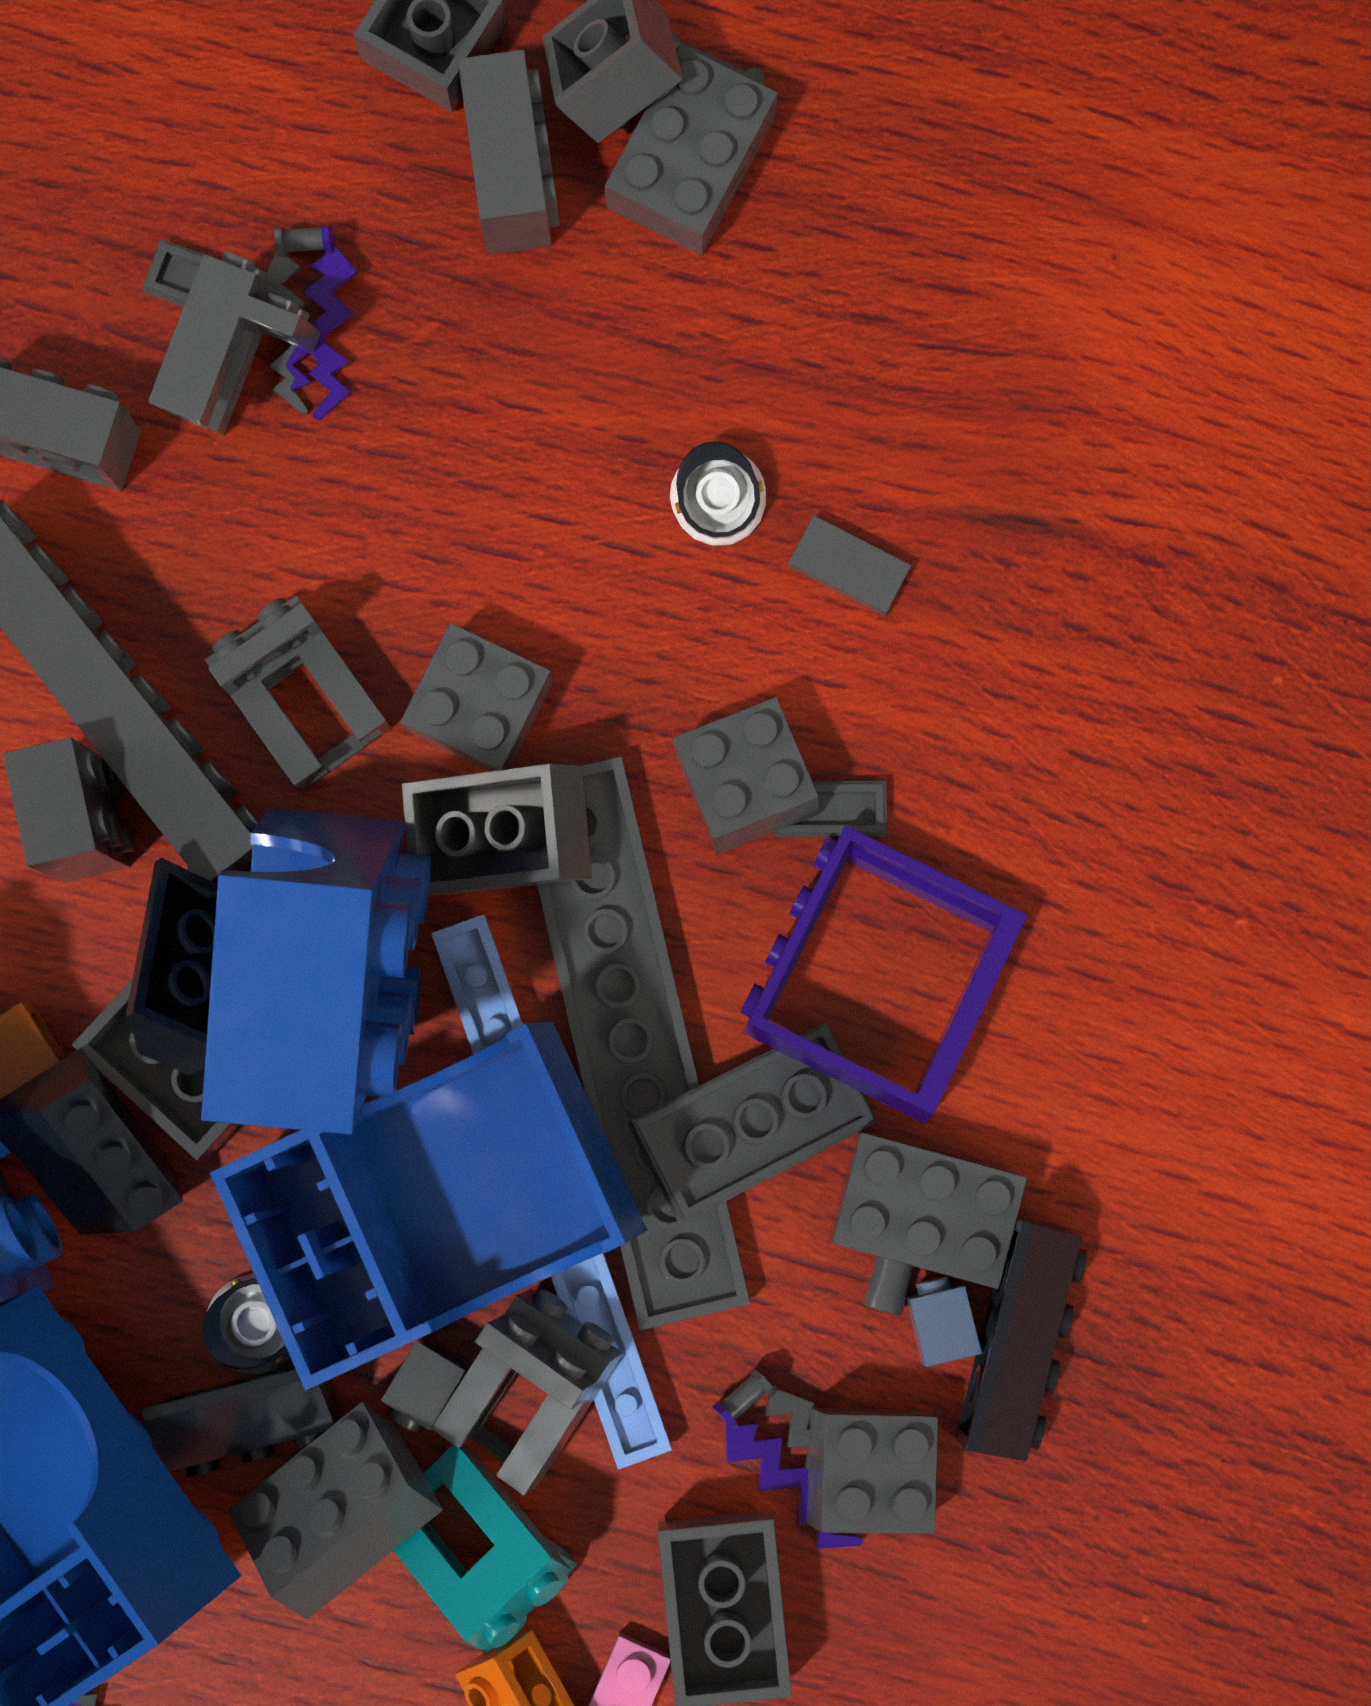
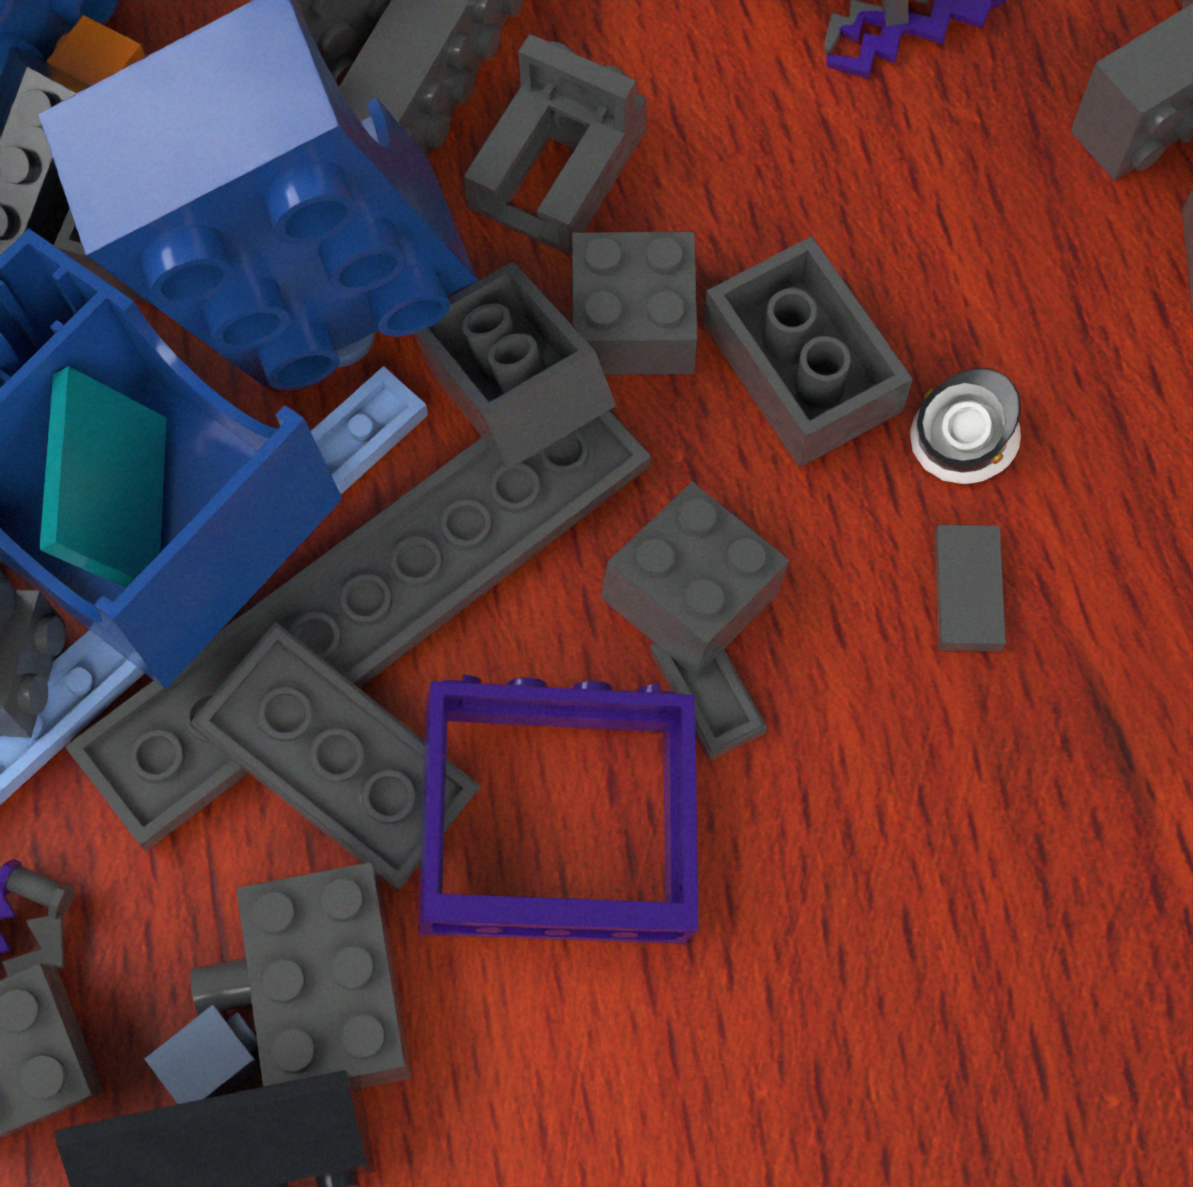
camera: 65 degrees right, 15 degrees down
none -> teal tile [39,366,167,588]
none -> dark grey brick [704,236,913,468]

